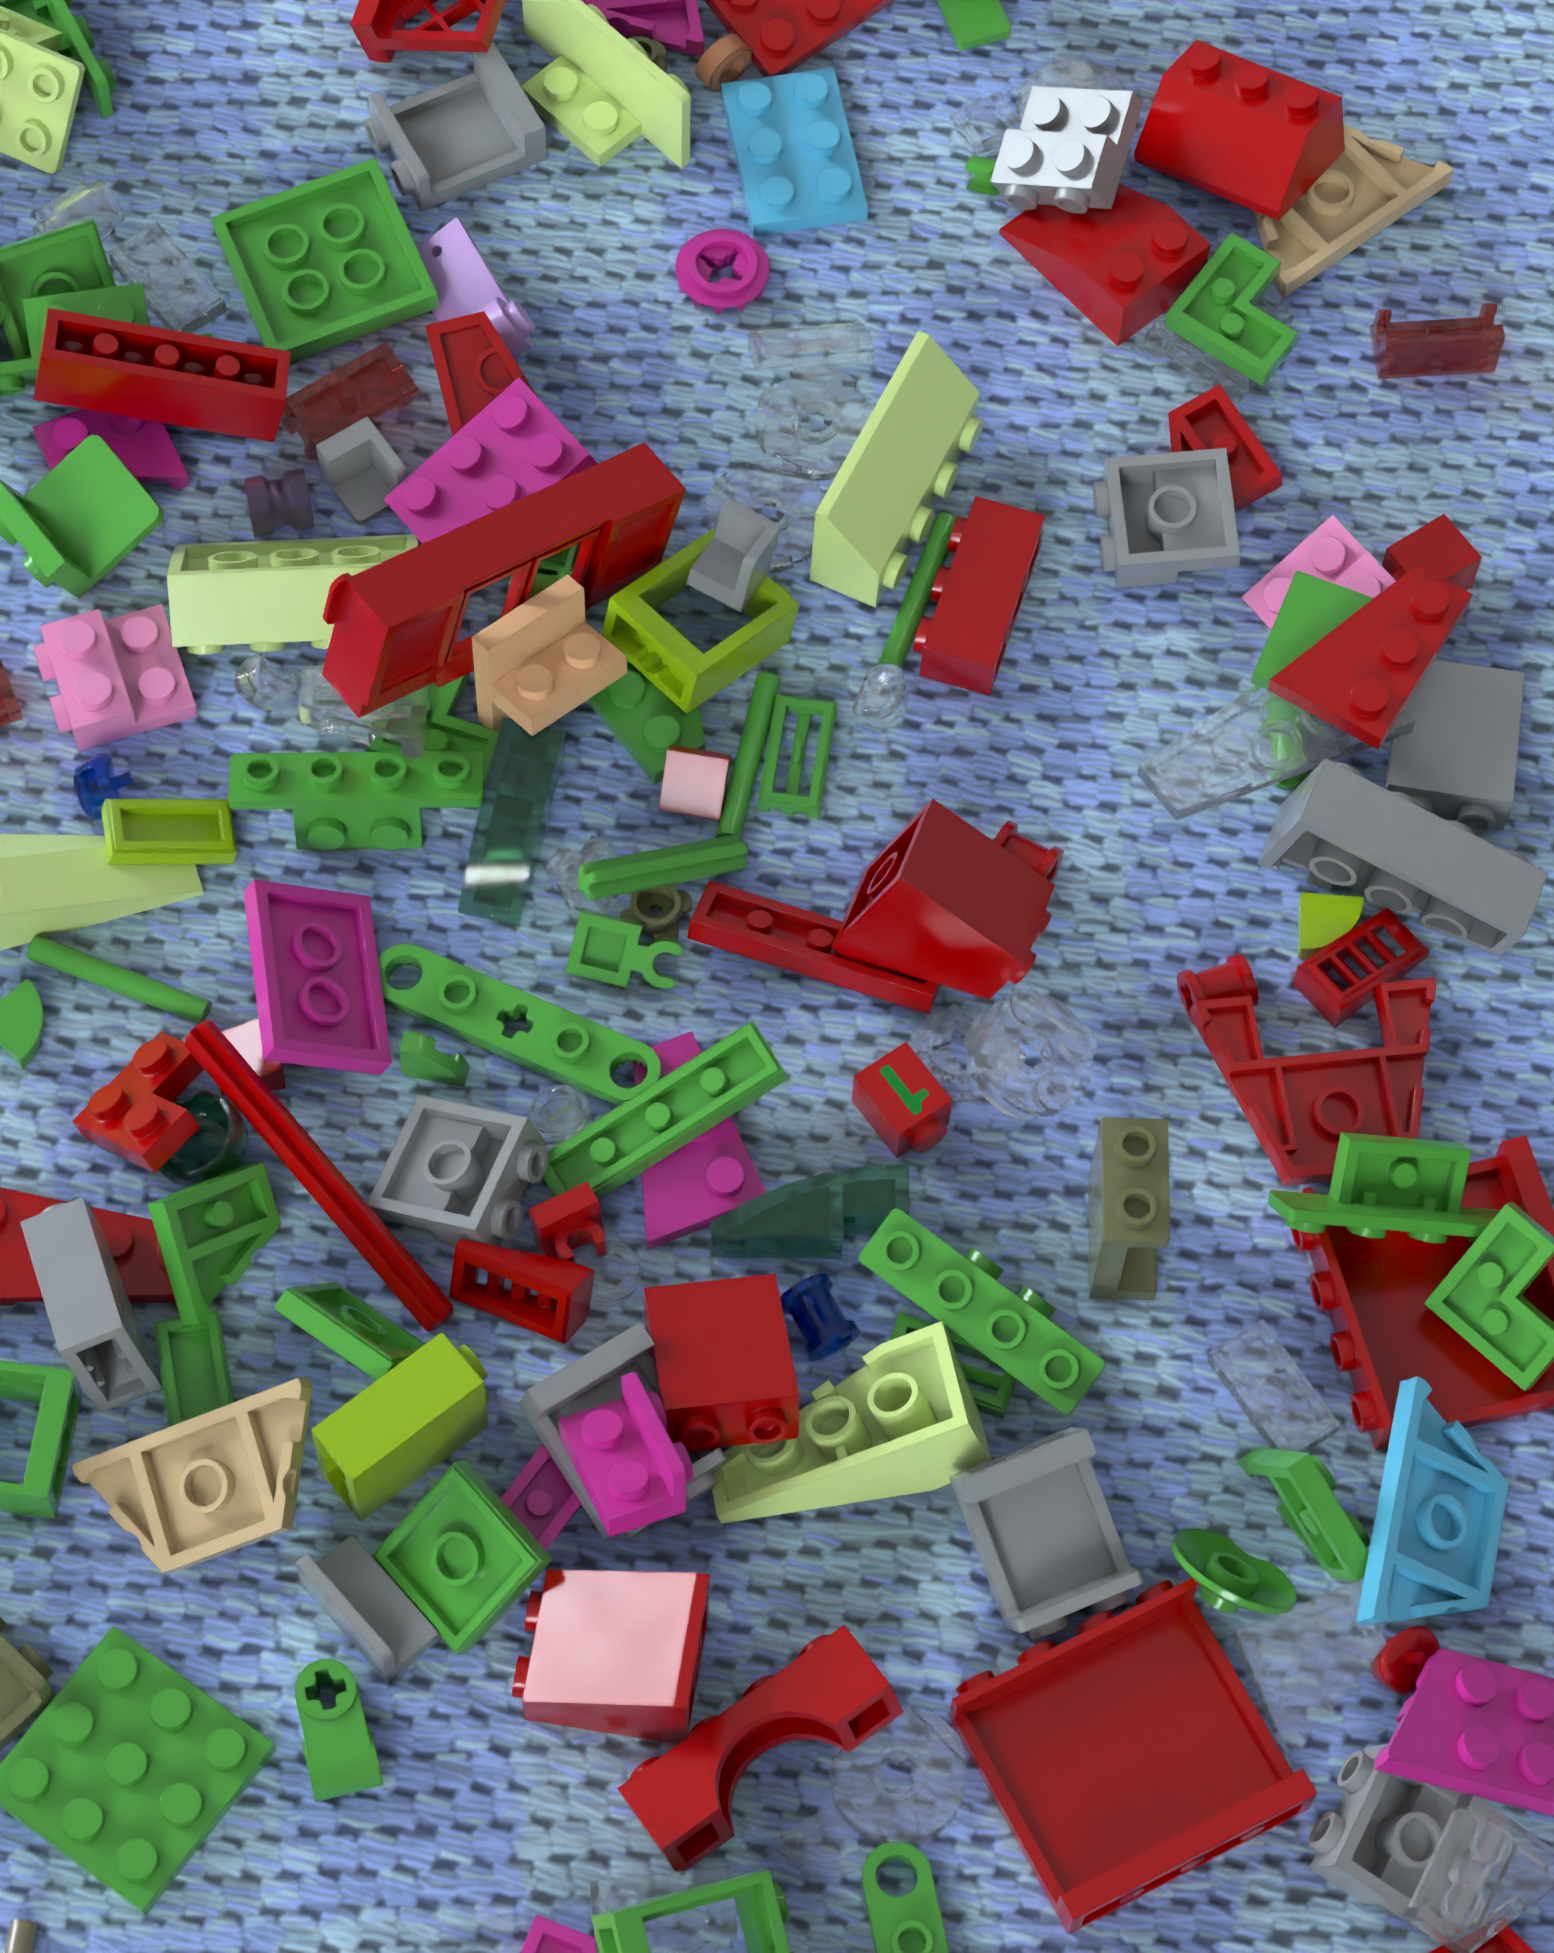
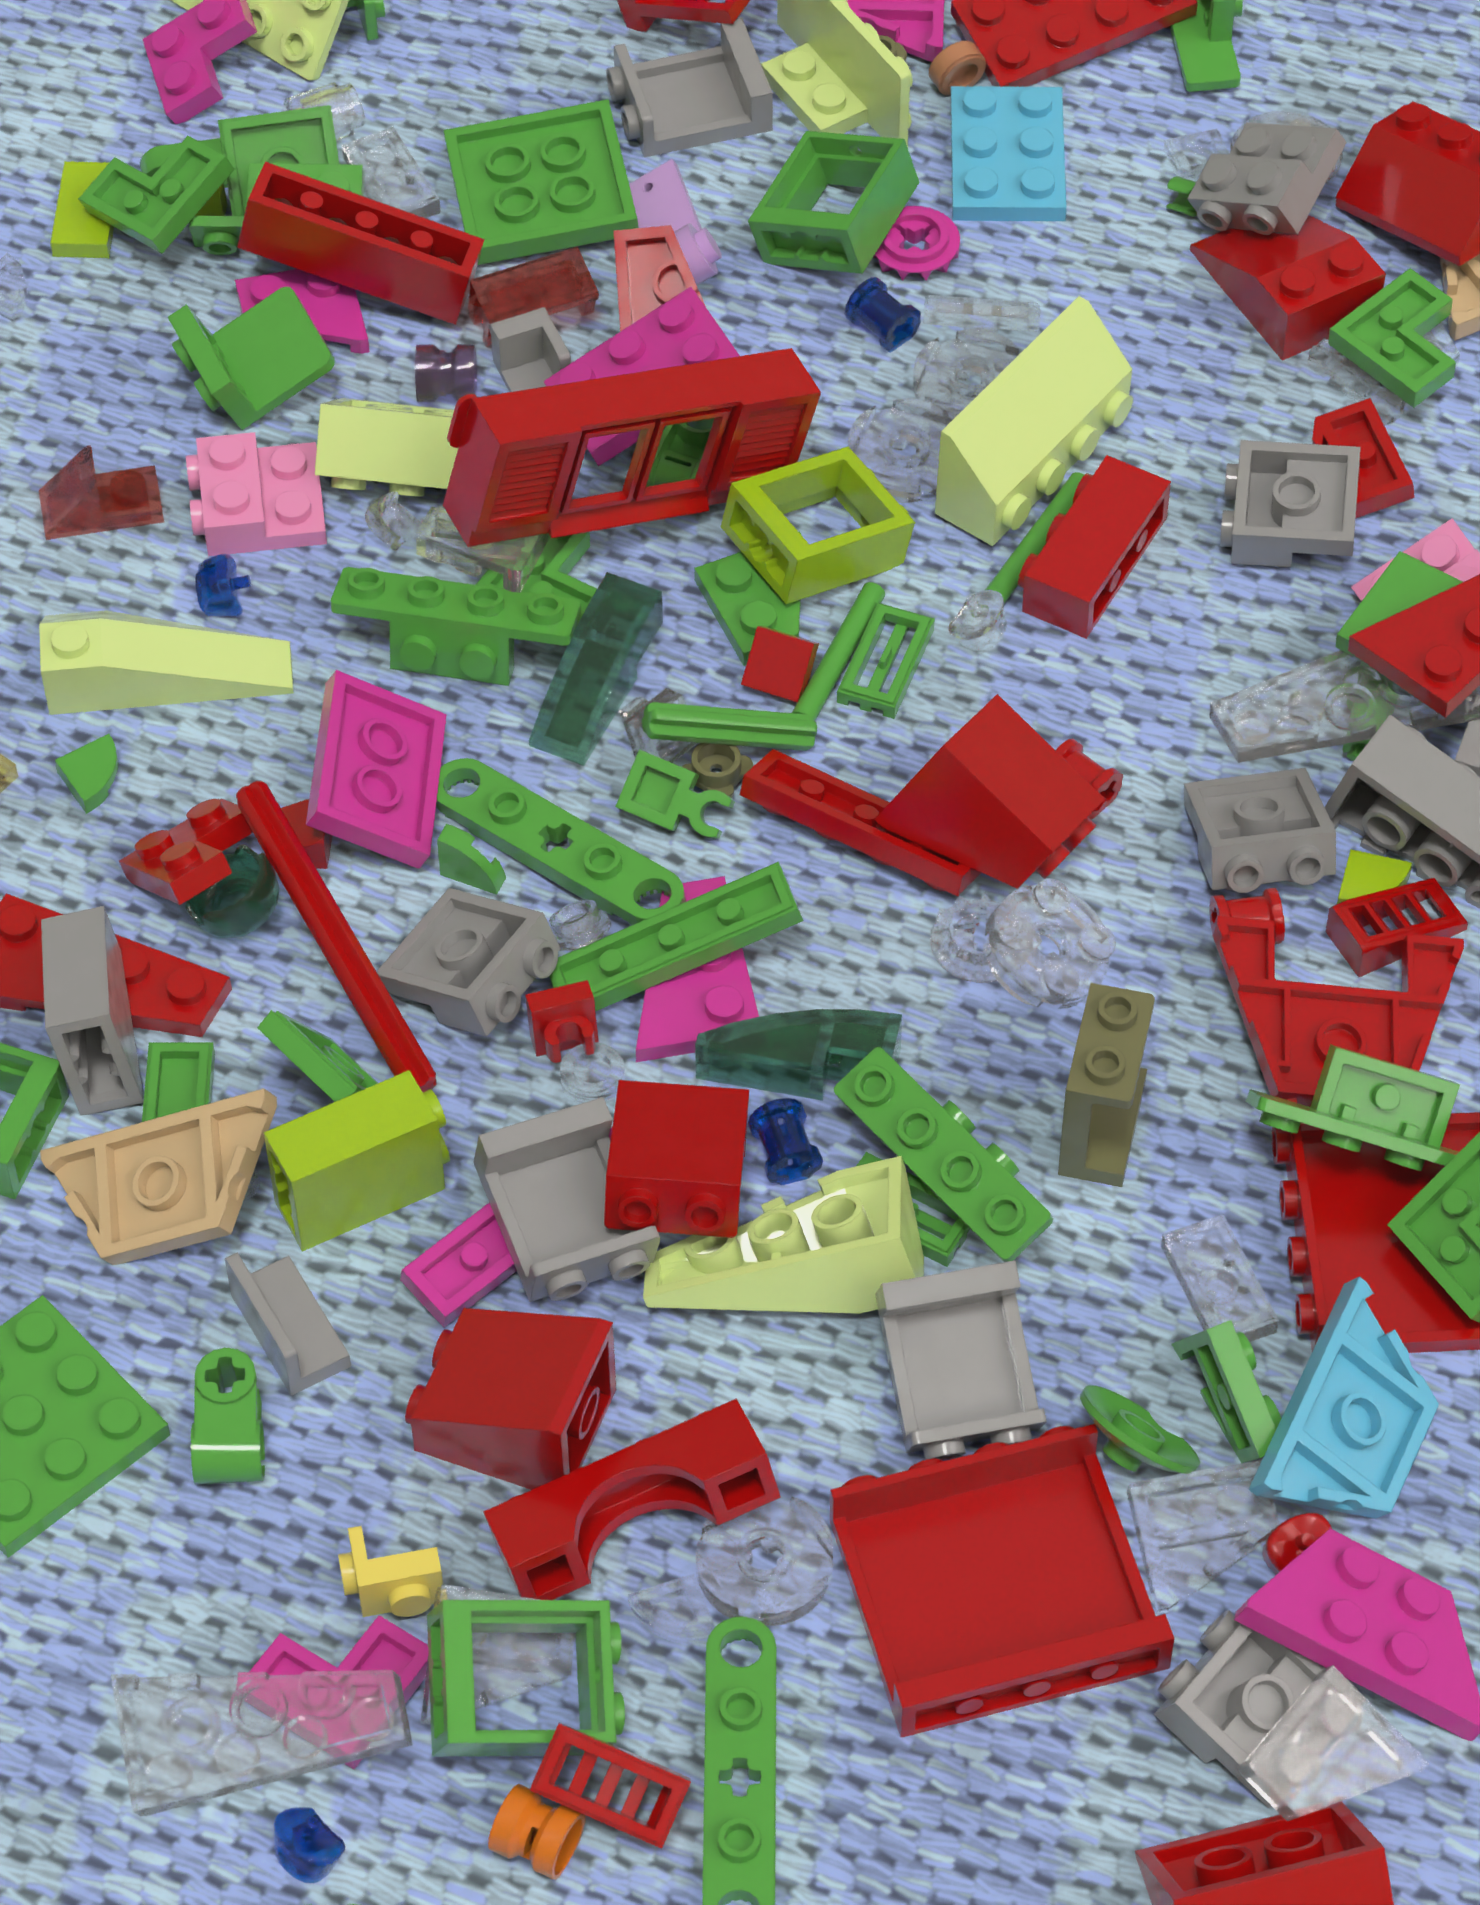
camera: 15 degrees right, 10 degrees down
bright green bar [27,935,212,1024] -> none
lime tile [101,799,237,865] -> none
bright green wing [148,1162,281,1326] -> none
bright green tile [372,1460,553,1656] -> none
red slope [449,1238,595,1344] -> none
light nougat bracket [472,575,627,736] -> none
dark pink bracket [558,1372,694,1537] -> none
light grey panel [686,499,782,612] -> none
red brick [851,1042,952,1158] -> none
none -> light yellow bracket [338,1526,445,1617]
none -> bright green window [748,131,920,274]
none -> clear blue bush [844,277,921,352]
none -> light grey plate [1184,768,1336,893]

